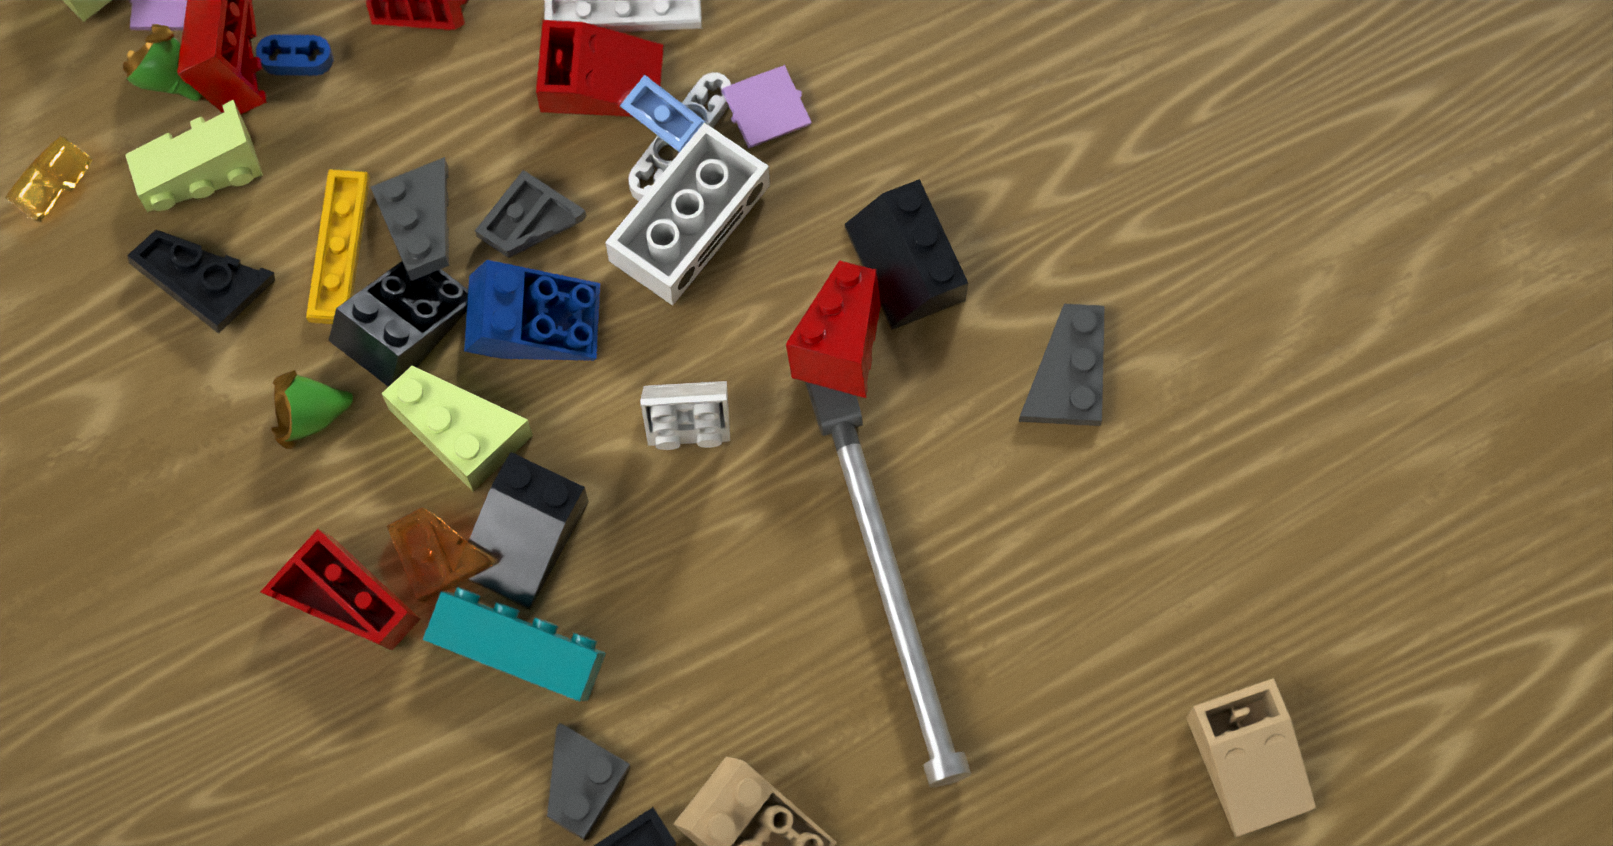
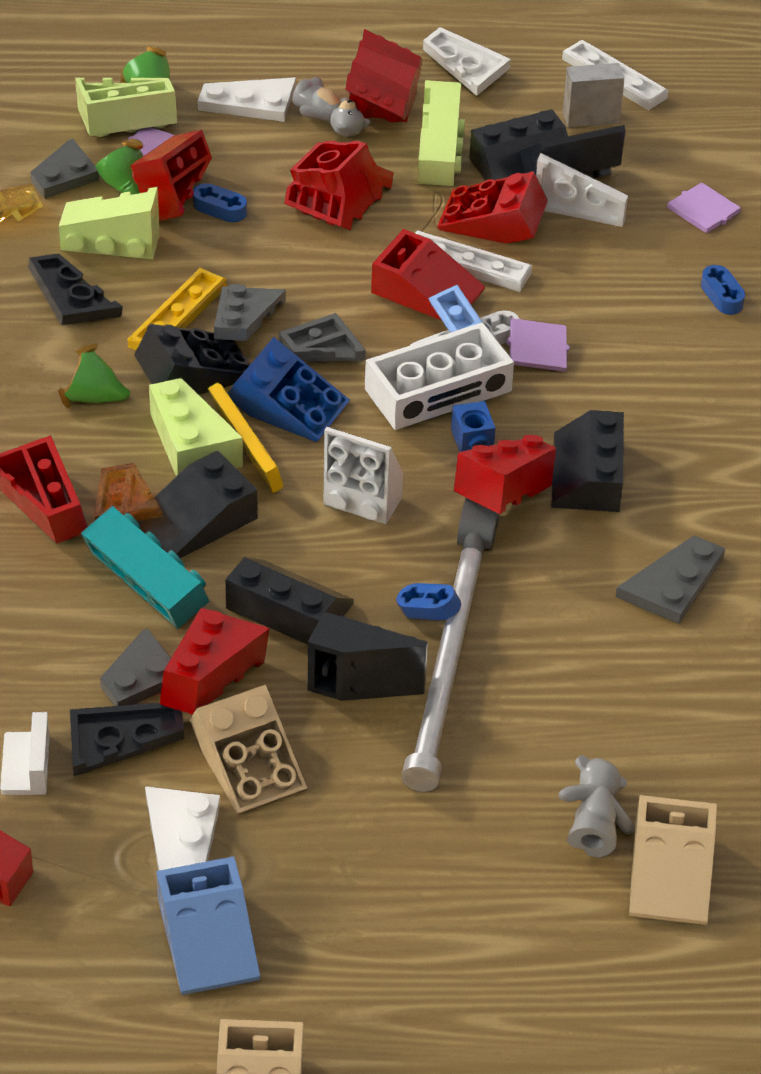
camera: 25 degrees right, 25 degrees down
none -> dark grey wing [30,139,99,198]
none -> red wedge [160,608,270,715]
none -> yellow tile [208,383,284,493]
none -> black slope [225,557,354,645]
none -> black slope [307,611,428,701]
none -> blue beam [396,583,462,620]
none -> blue brick [451,401,496,452]
none -> light grey piece [558,755,634,858]

